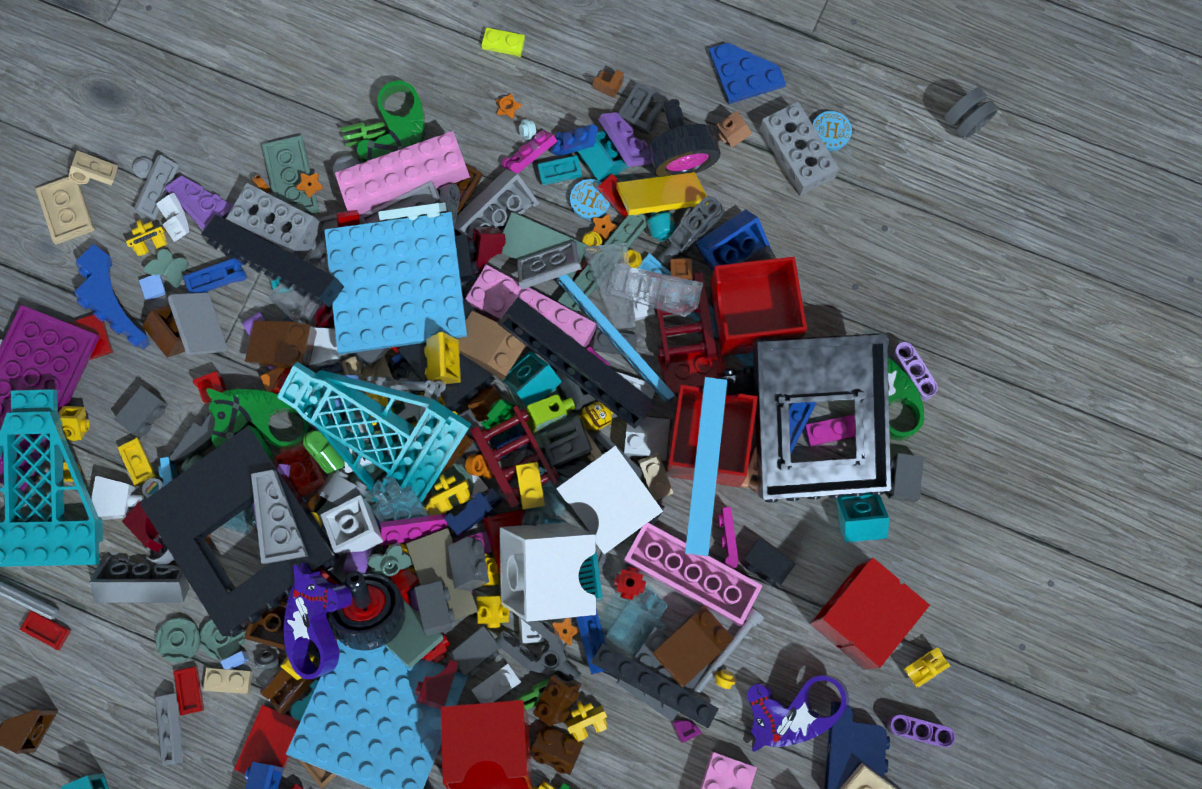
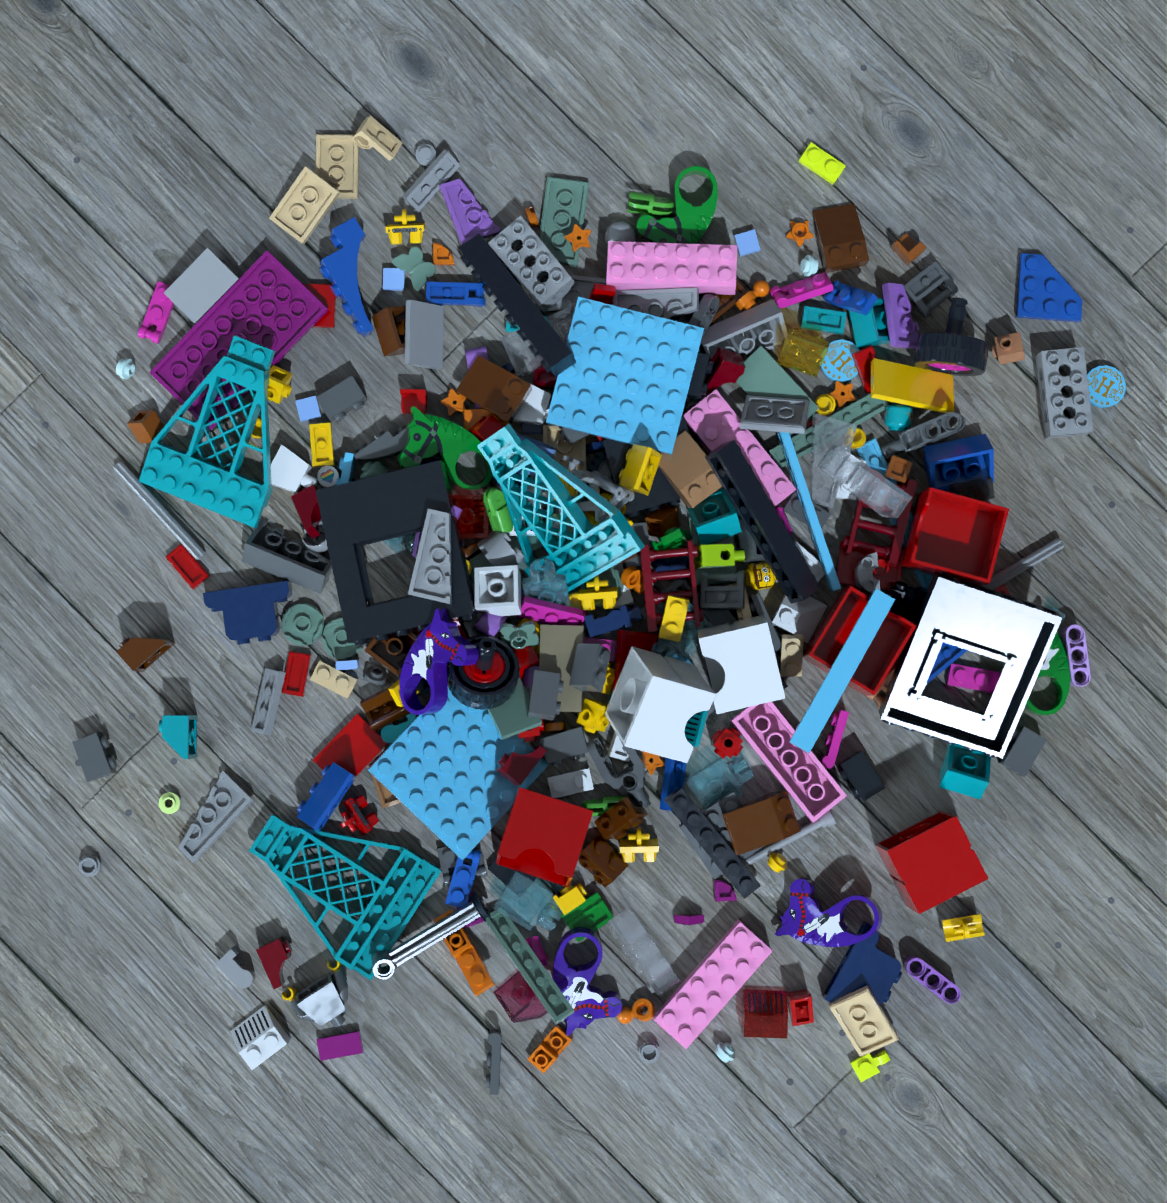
camera: 25 degrees right, 10 degrees up
white slope [156,193,189,242] -> none
light aqua plate [379,202,447,221] -> none
none -> dark blue brick [203,581,292,645]
none -> tan plate [269,166,341,244]
none -> light blue tile [295,396,322,422]
none -> orange tile [433,243,455,265]
none -> orange plate [440,389,466,416]
none -> reddish brown tile [544,722,566,733]
none -> magenta tile [674,914,704,925]
none -> light blue tile [734,229,761,257]
none -> orange plate [735,280,770,311]
none -> clear yellow plate [777,328,830,377]
none -> reddish brown slope [812,204,869,273]
none -> light grey cylinder [854,552,880,596]
none -> light grey axle [981,538,1064,590]

